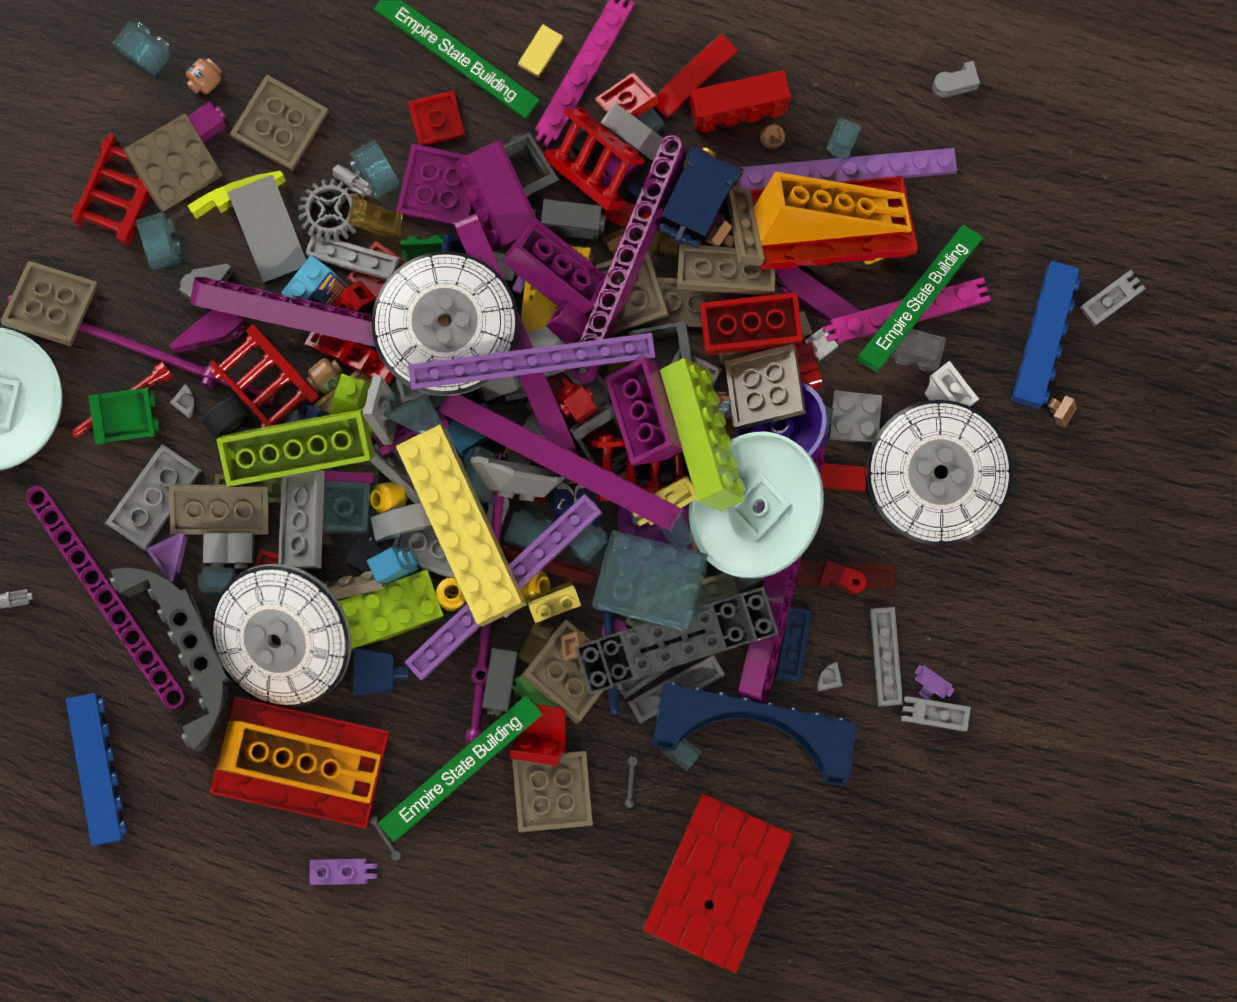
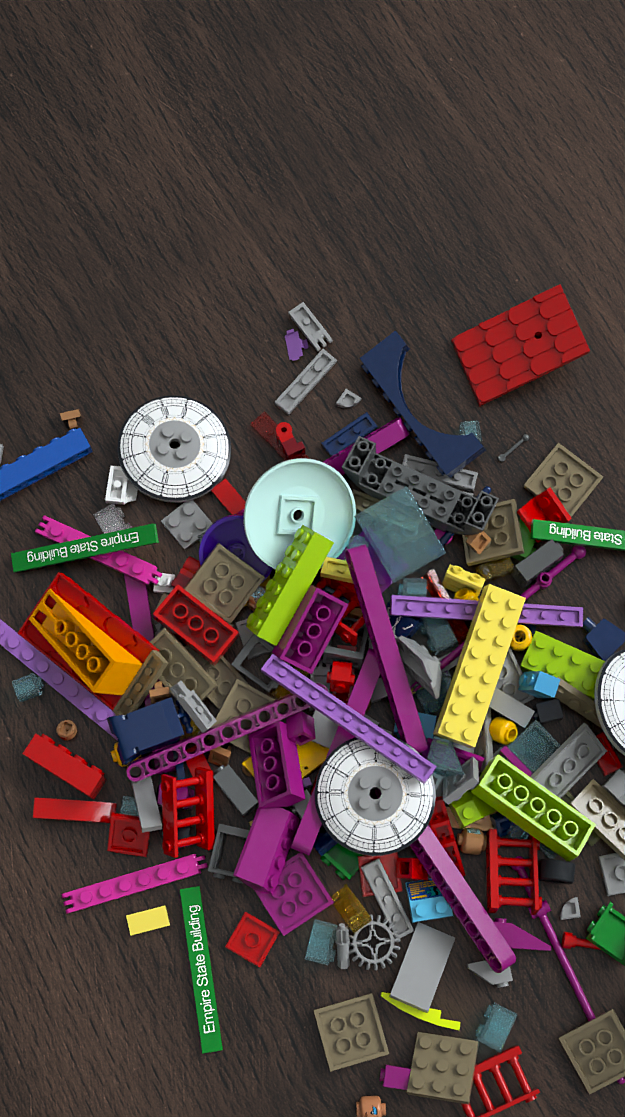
camera: 130 degrees left, 5 degrees down
none -> light grey hinge [170,681,217,733]

